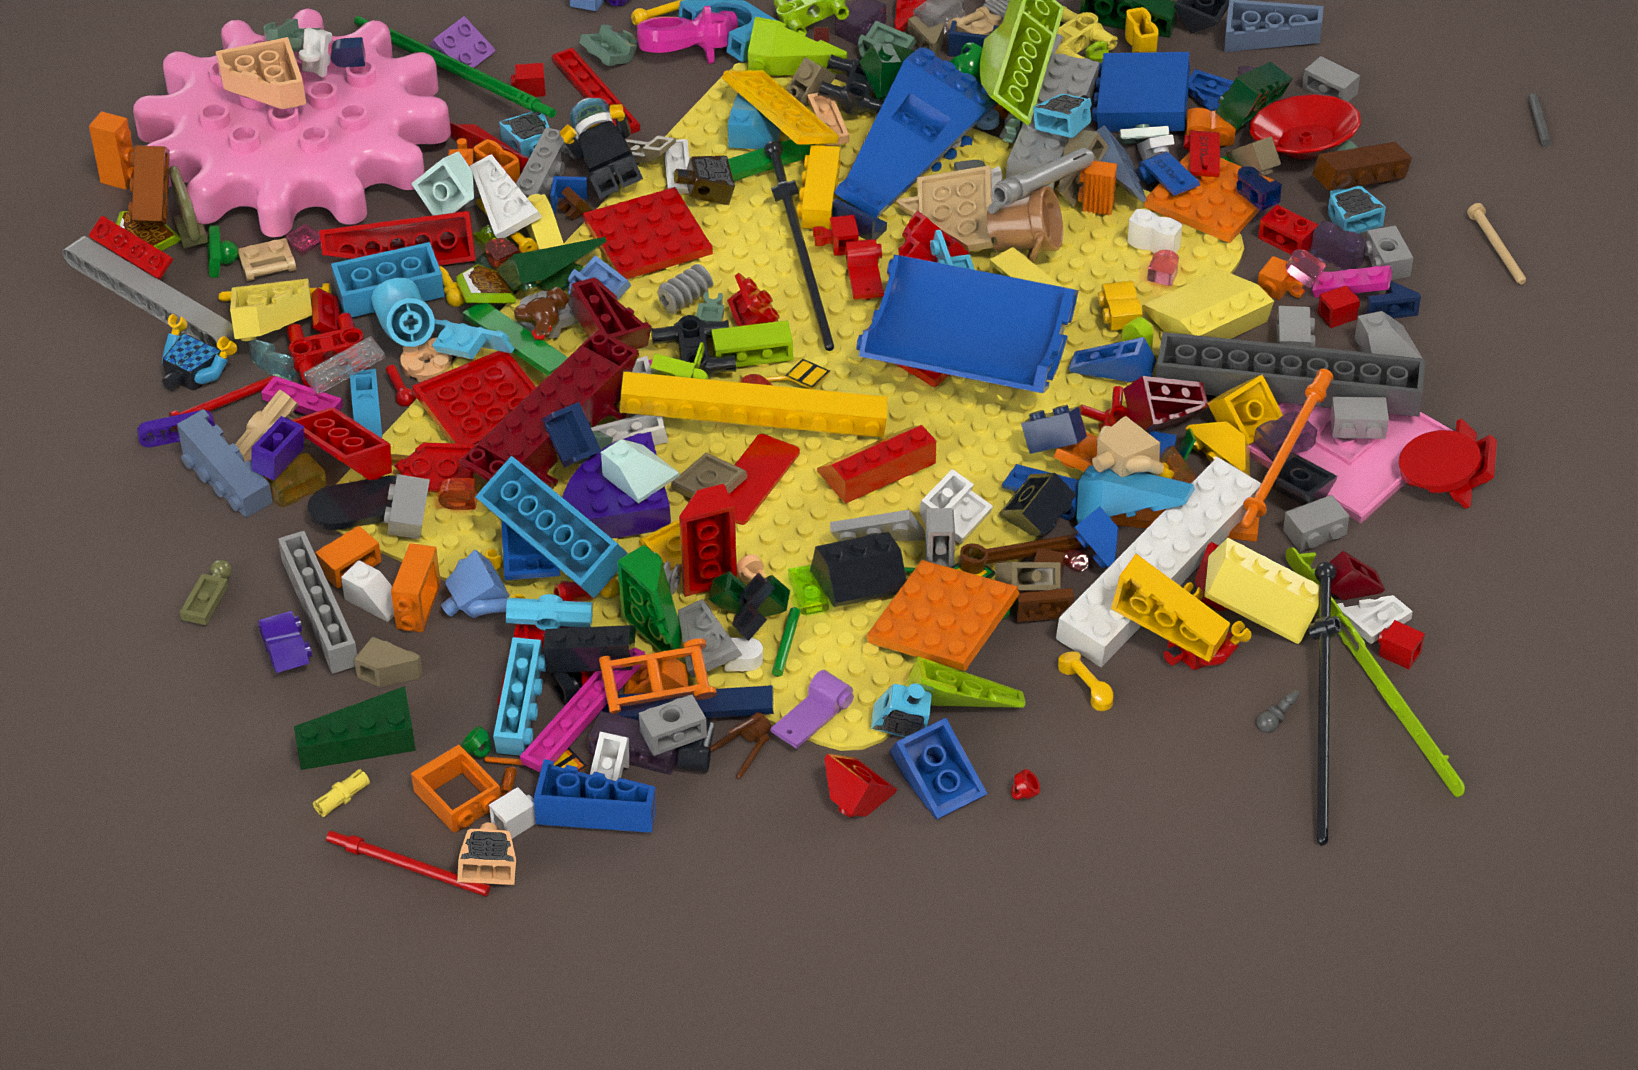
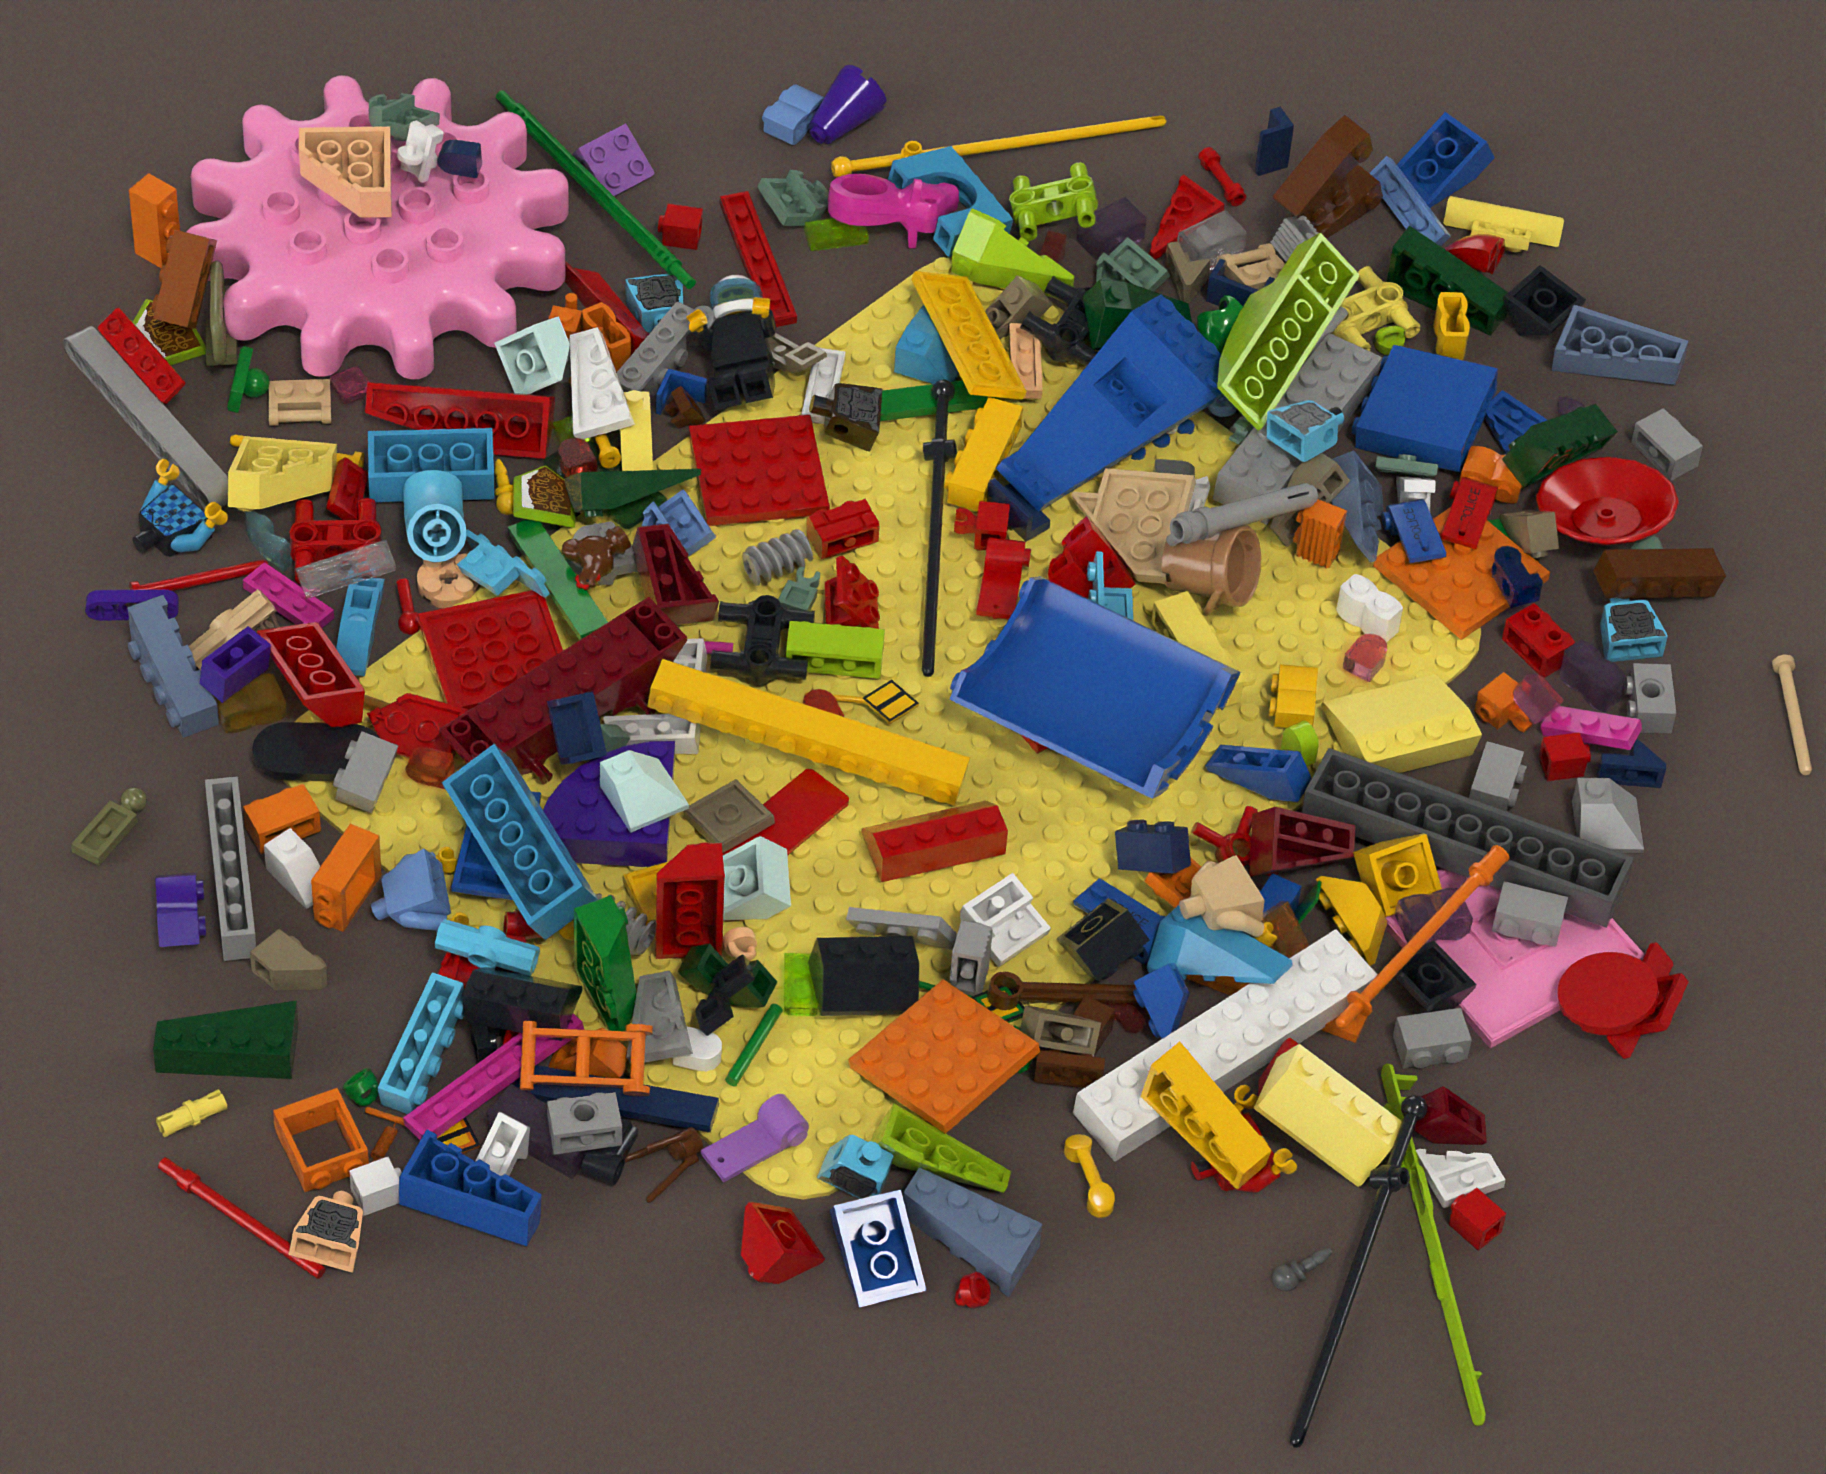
camera: 10 degrees right, 5 degrees up
lime piece [650,342,708,379] -> none
none -> light aqua slope [723,836,791,920]
none -> clear neon green plate [804,218,869,251]
none -> red brick [807,499,880,560]
none -> sand blue wedge [903,1167,1042,1297]

